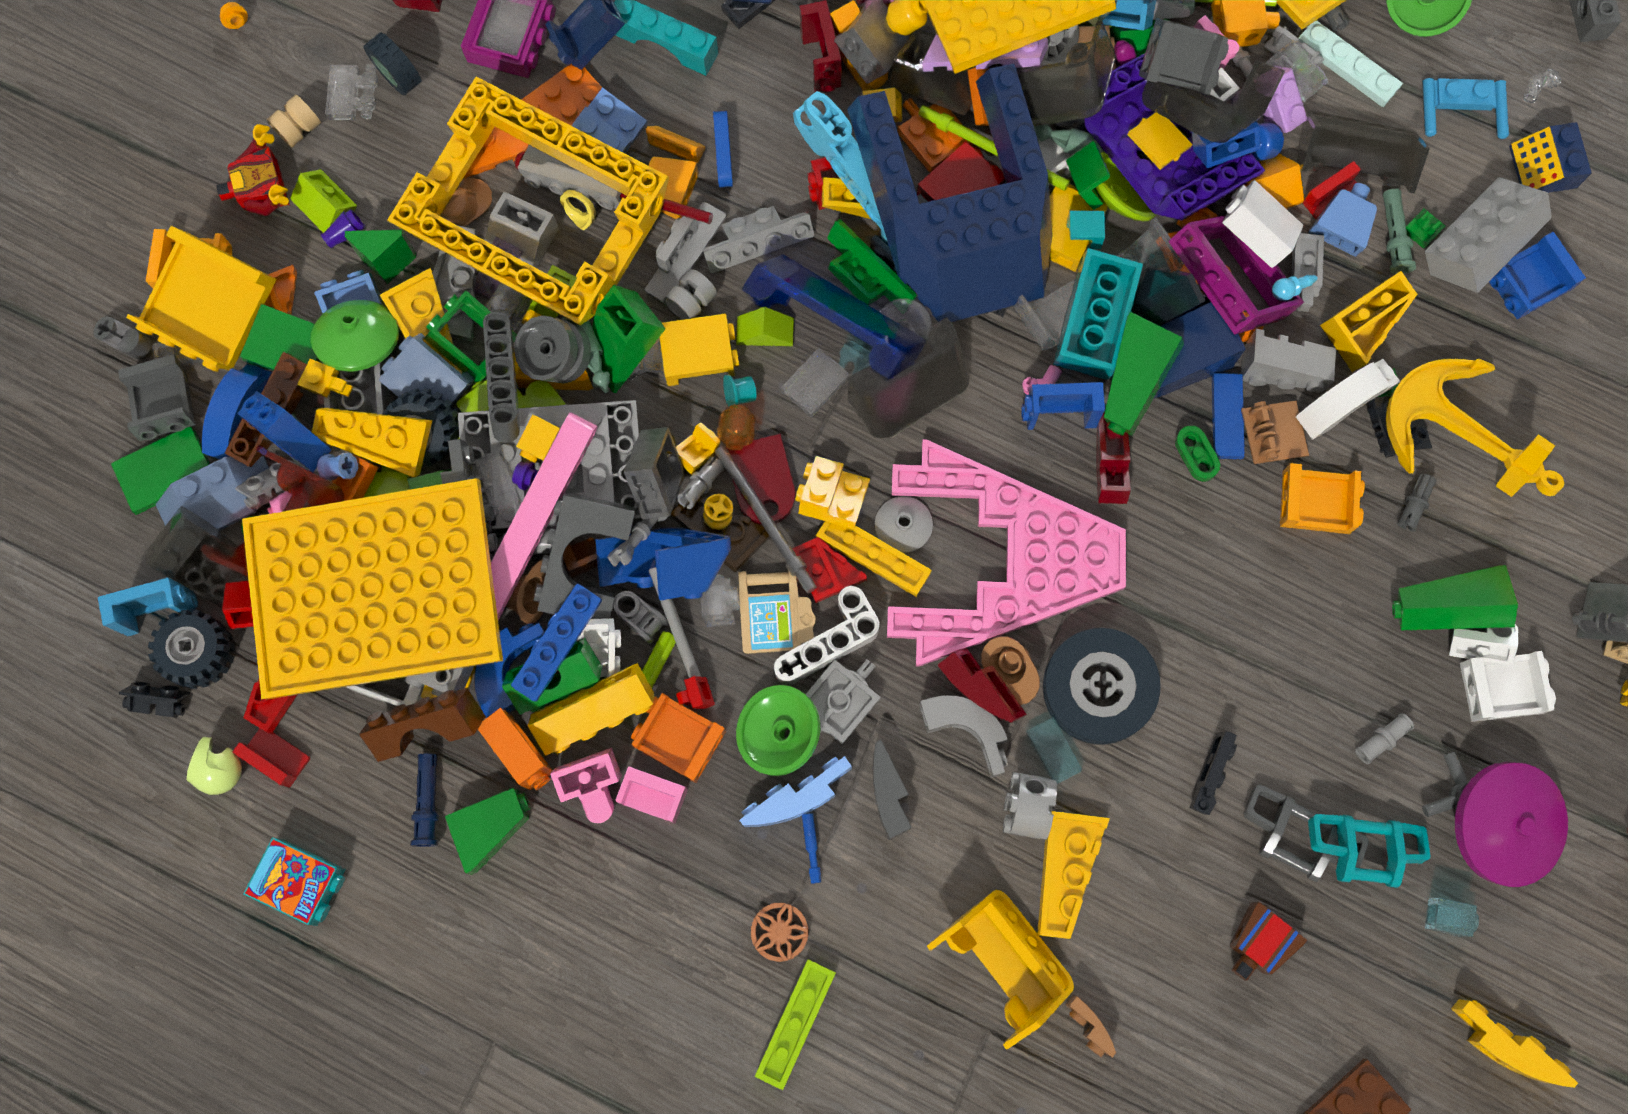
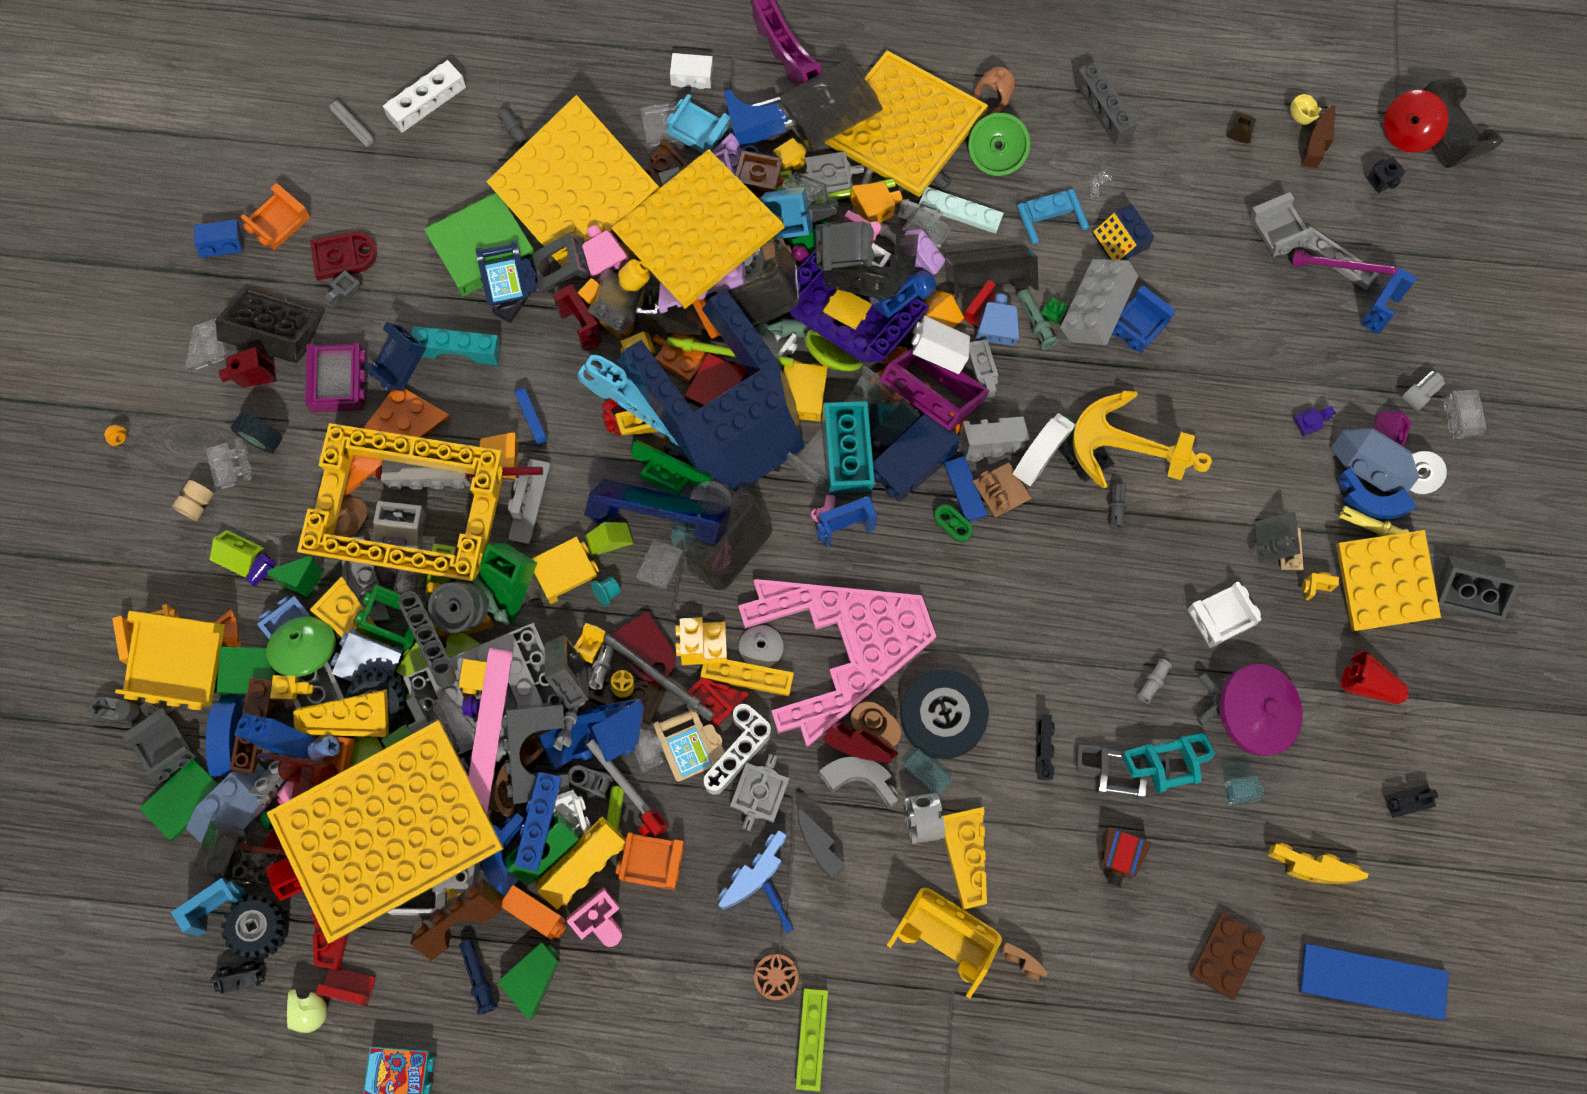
camera: 25 degrees left, 5 degrees down
torso [216,124,289,216] -> none
light yellow piece [560,190,596,230] -> none
medium blue plate [571,87,648,153] -> none
bright pink panel [616,766,688,823] -> none
light orange slope [646,126,705,163] -> none
light grey wheel [663,269,717,320] -> none
light grey bracket [703,206,814,273] -> none
clear orange head [717,405,756,450] -> none
bright green dish [736,685,820,776] -> none
green panel [1065,141,1110,211] -> none
teal panel [1066,211,1105,249] -> none
dark red slope [1096,412,1131,504] -> none
green slope [1104,312,1184,436] -> none
medium azure bar [1272,275,1318,301] -> none
light orange panel [1280,463,1365,534] -> none
yellow wedge [1320,271,1418,372] -> none
green slope [1392,565,1518,631] -> none
white plate [1449,624,1518,666] -> none

